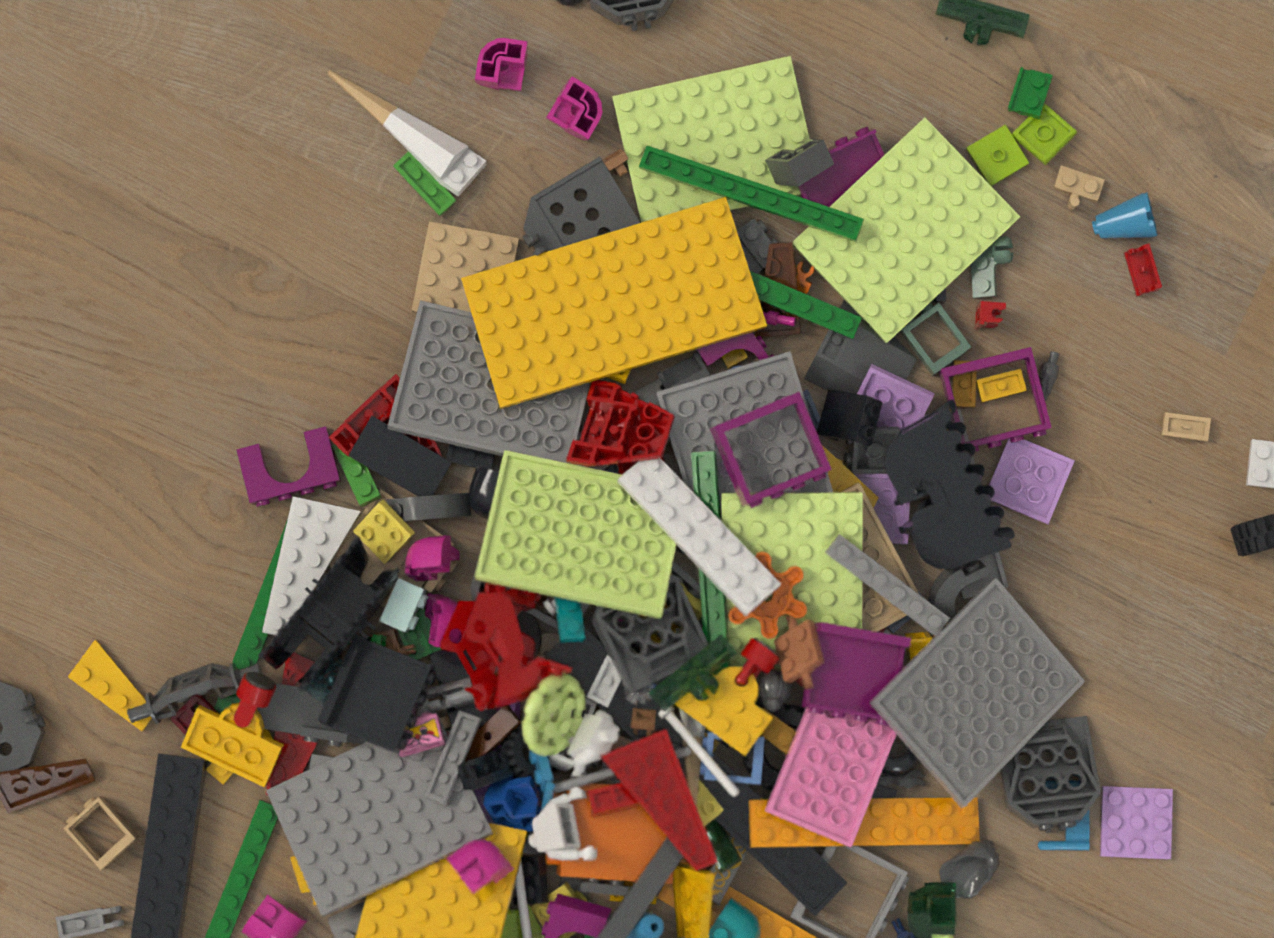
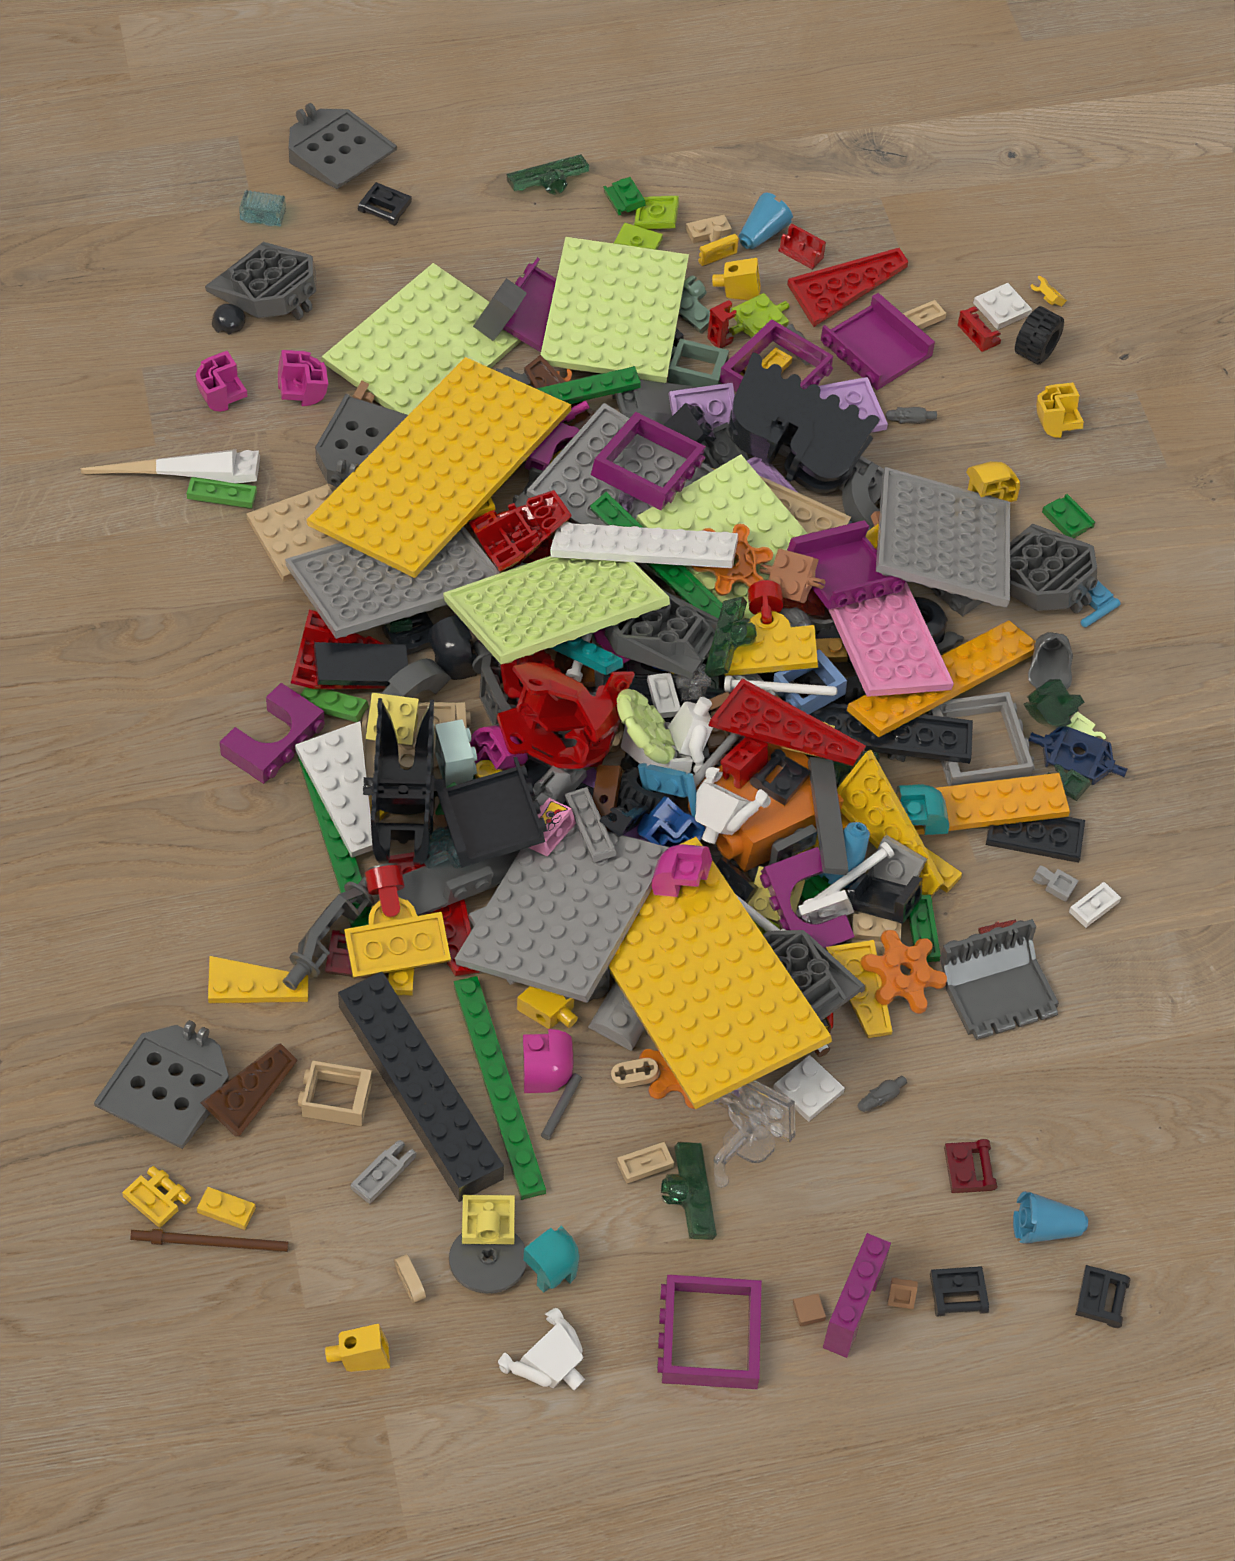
camera: 45 degrees left, 30 degrees down
dark pink brick [405,535,460,582] -> none
green plate [639,145,864,242] -> none
light grey plate [825,534,950,636] -> none
lavender plate [1100,786,1173,859] -> none
none -> yellow tile [475,760,502,779]
none -> yellow tile [698,234,739,266]
none -> yellow torso [712,258,761,300]
none -> lime plate [729,293,790,338]
none -> black plate [750,749,811,806]
none -> red wing [787,247,908,327]
none -> magenta panel [820,293,935,390]
none -> dark grey piece [886,407,937,424]
none -> red hinge [958,306,1001,352]
none -> yellow brick [966,461,1020,502]
none -> yellow brick [1036,382,1084,438]
none -> green plate [1042,494,1095,538]

